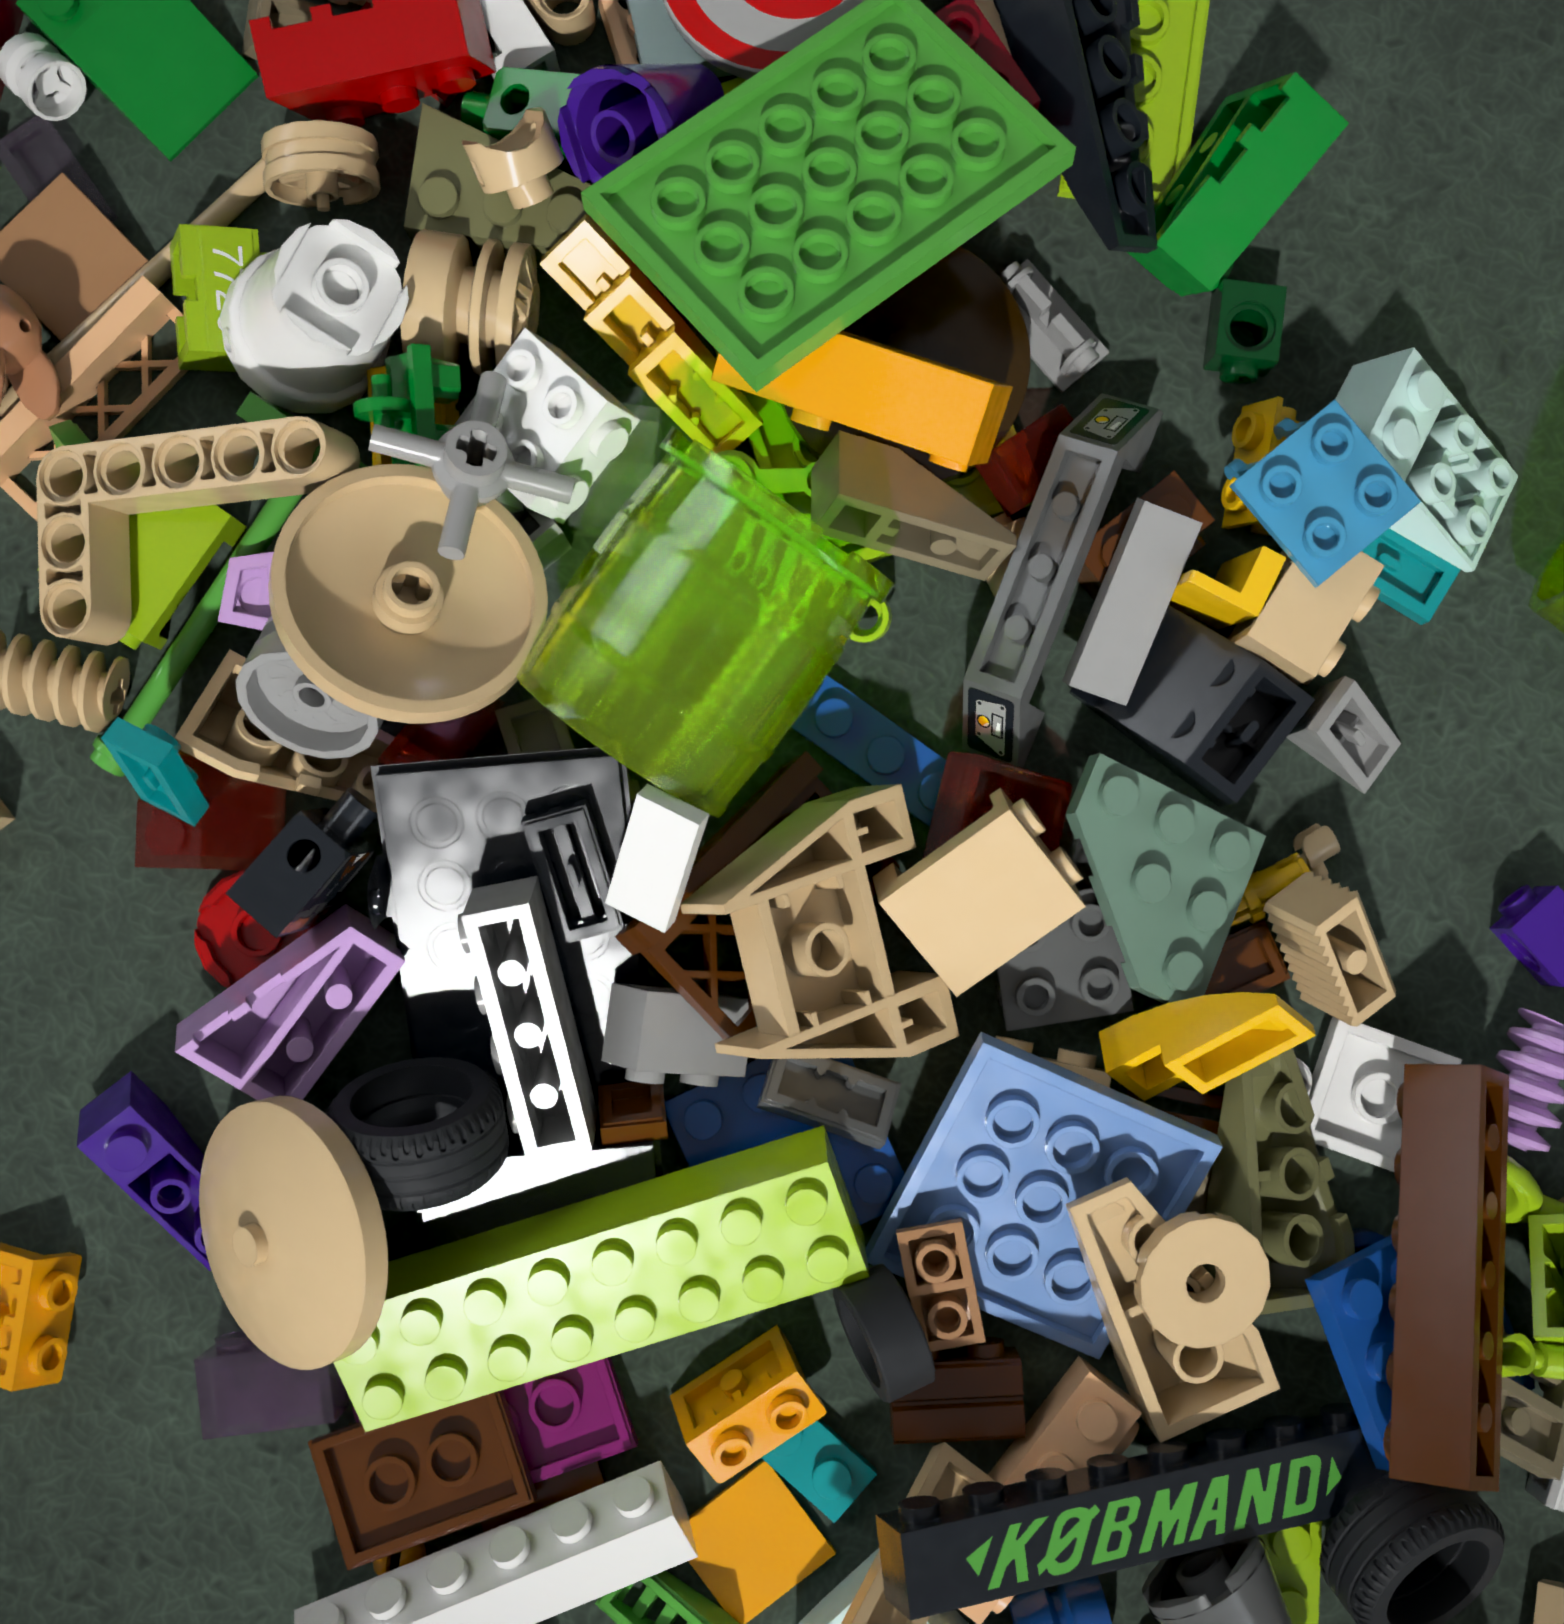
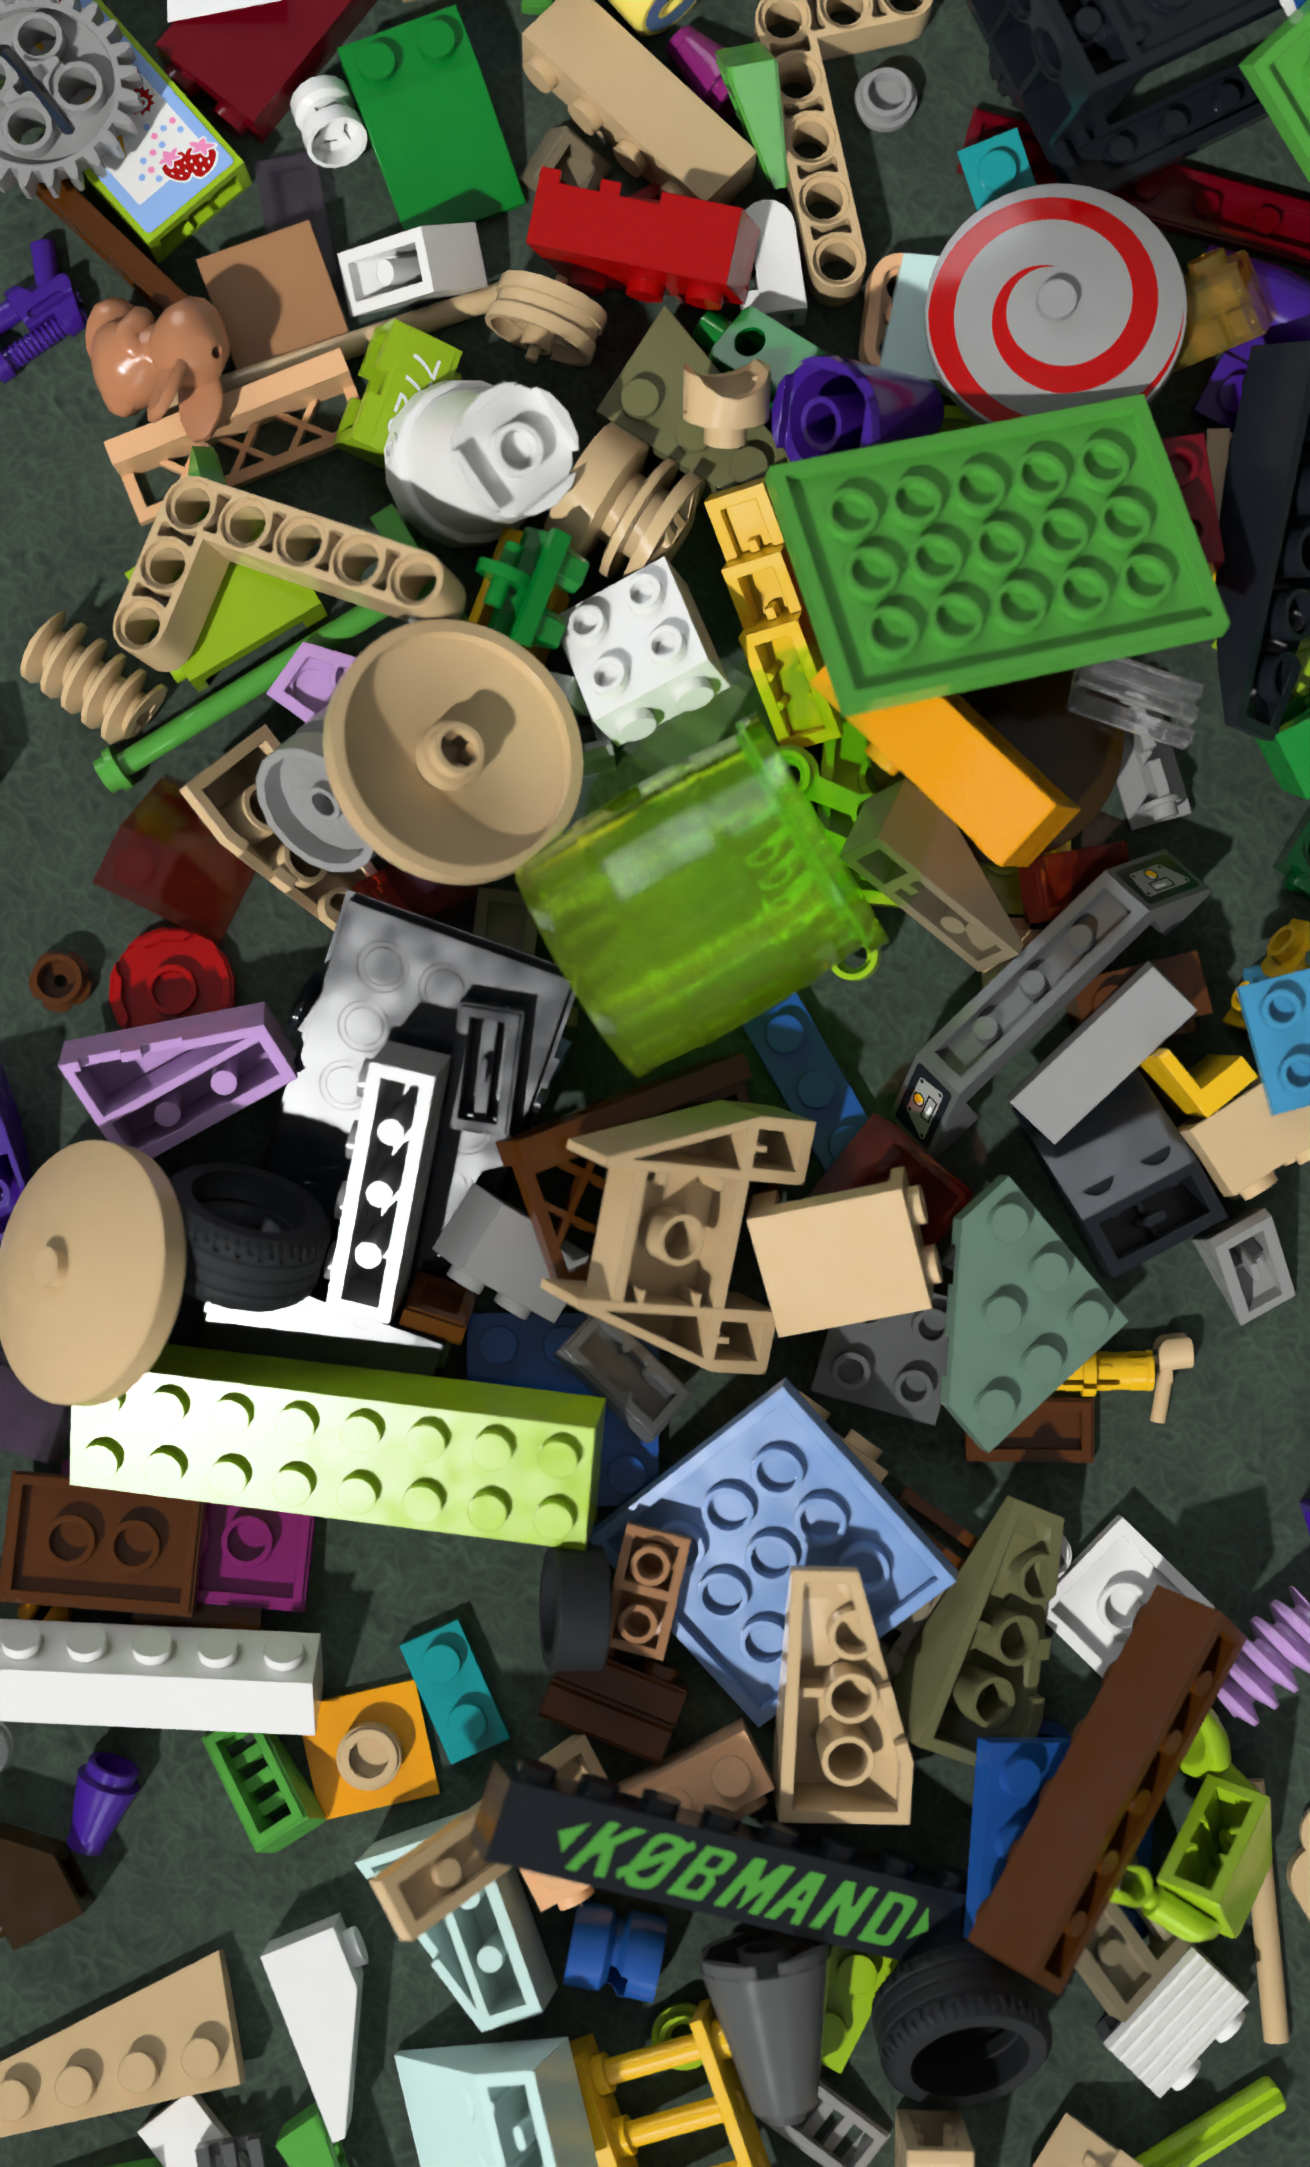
camera: 25 degrees right, 0 degrees up
teal plate [101,717,210,827] -> none
black torso [225,788,377,938] -> none
light grey bar [368,371,575,560] -> none
white tile [605,784,709,933] -> none
light orange bracket [670,1325,826,1483] -> none
yellow slope [1099,992,1316,1101] -> none
tan tile [1133,1211,1271,1349] -> none
tan brick [1263,871,1396,1027] -> none
none -> reddish brown plate [29,950,92,1013]
none -> tan tile [336,1721,403,1791]
none -> white slope [337,222,488,317]
none -> clear tile [1067,658,1204,750]

